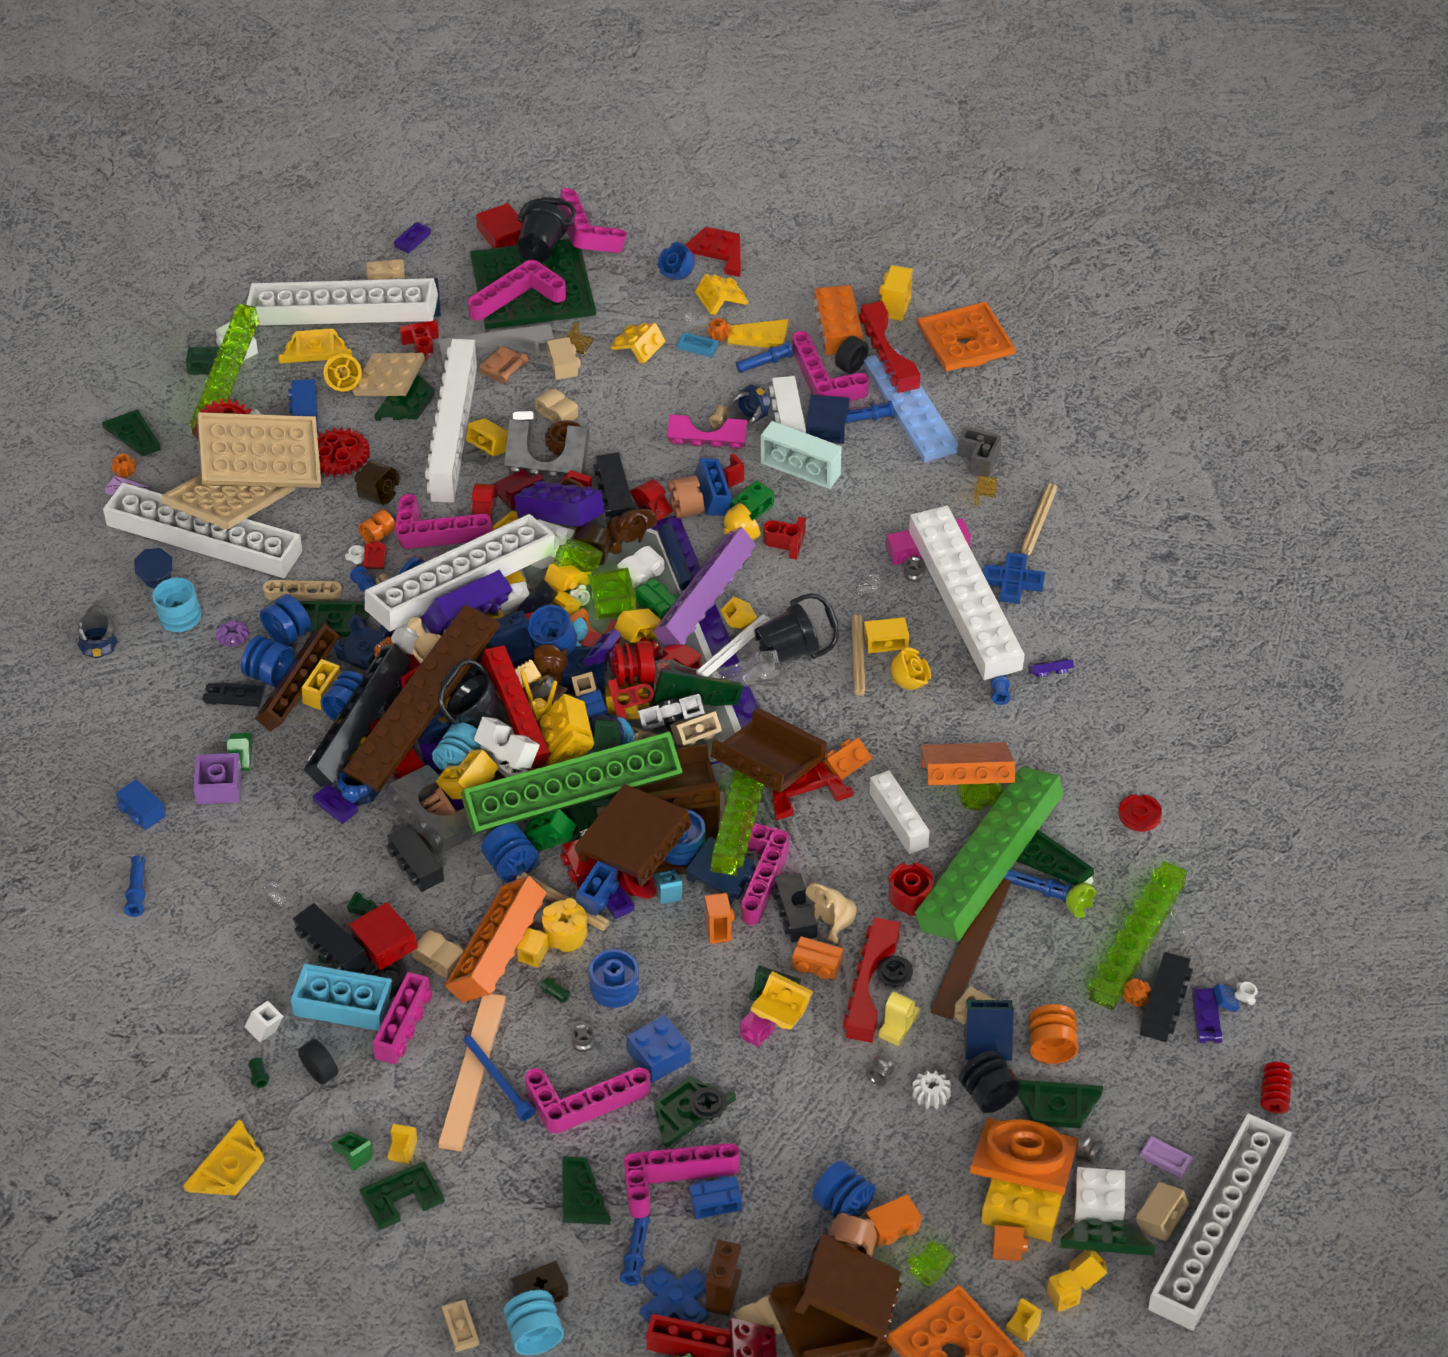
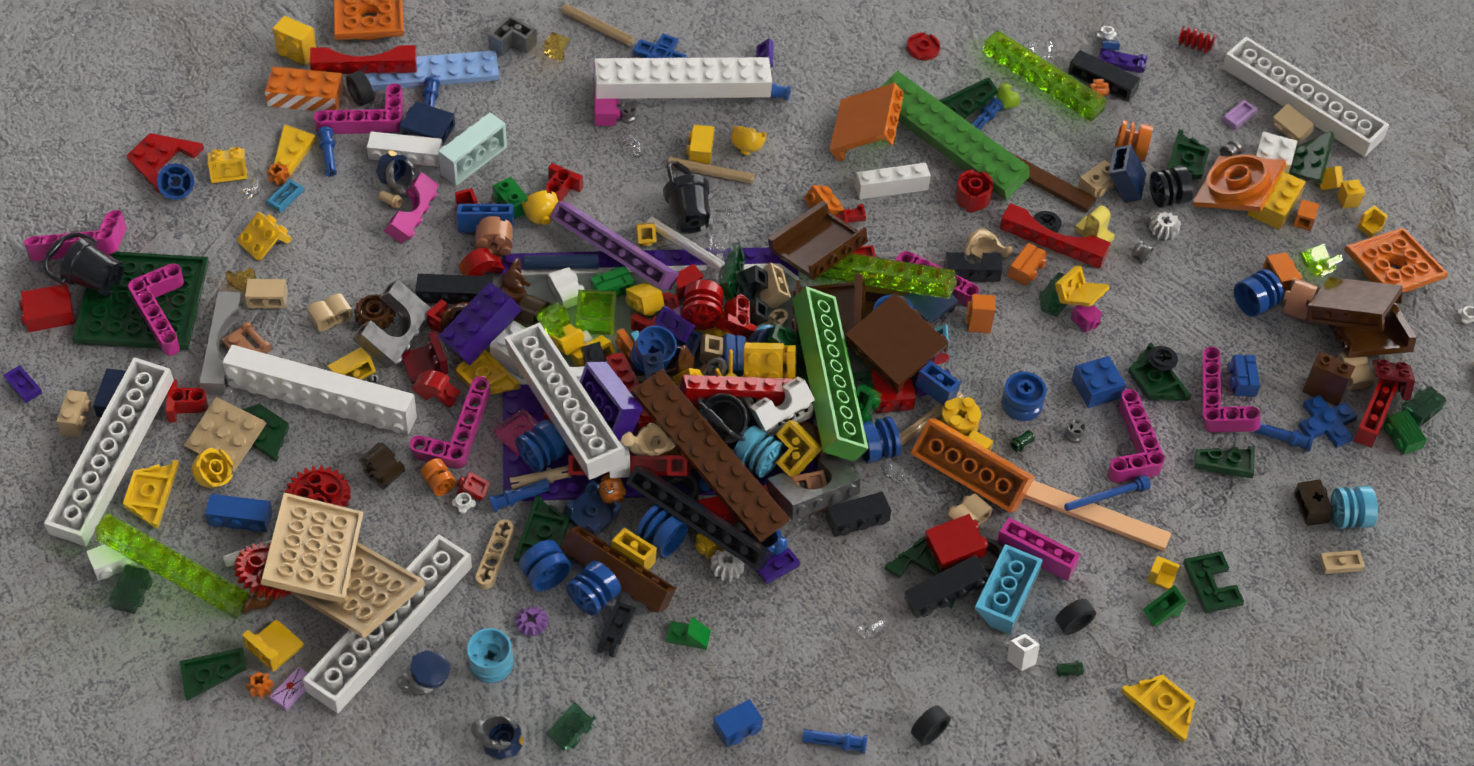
camera: 80 degrees left, 5 degrees up
medium lavender brick [193,753,242,804] -> none
white tile [513,411,534,420] -> none
none -> yellow bracket [242,620,304,672]
none -> clear green bracket [545,702,597,751]
none -> black tyre [911,705,951,746]

